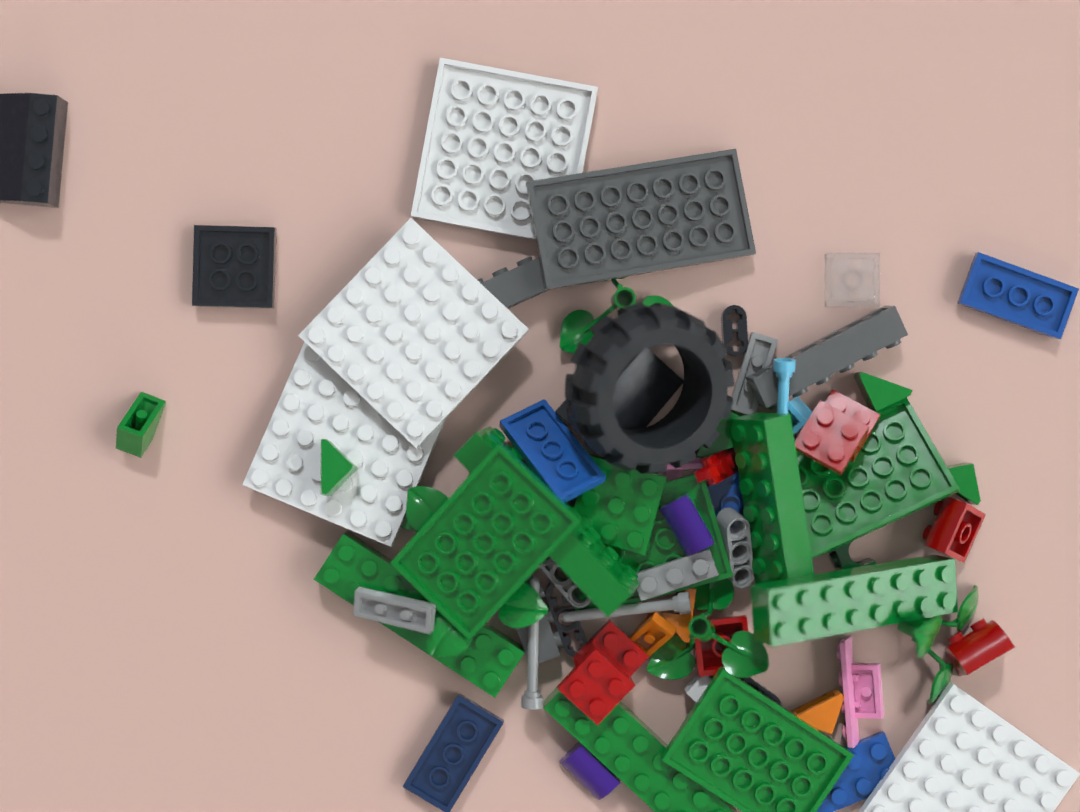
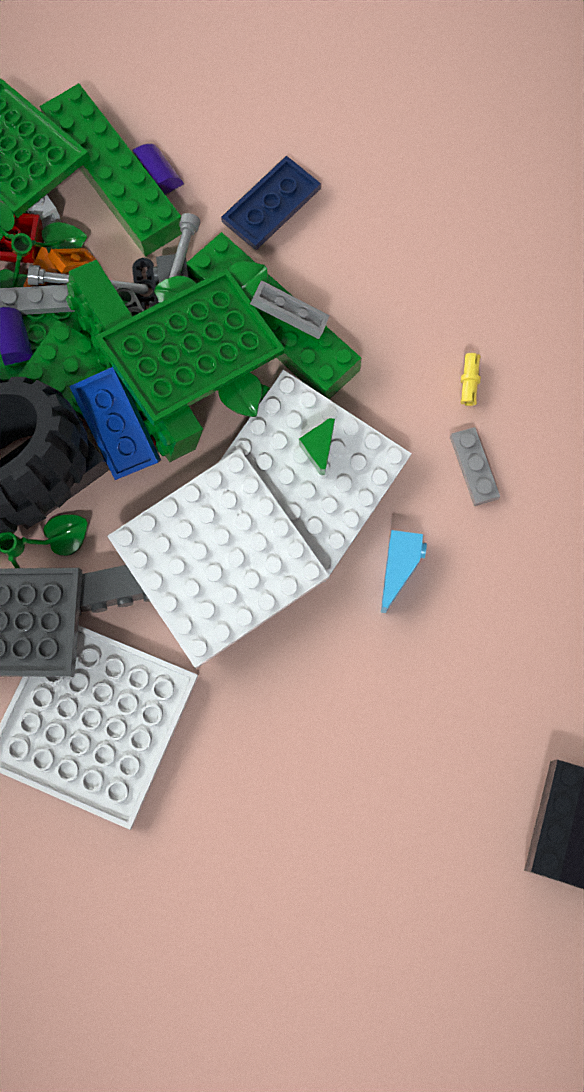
camera: 165 degrees left, 15 degrees down
green slope [116,392,166,458] -> none
black plate [192,225,277,309] -> none
red bracket [557,619,649,725] -> none
none -> medium azure slope [381,530,427,613]
none -> light grey plate [450,427,500,506]
none -> light yellow pin [460,353,481,406]

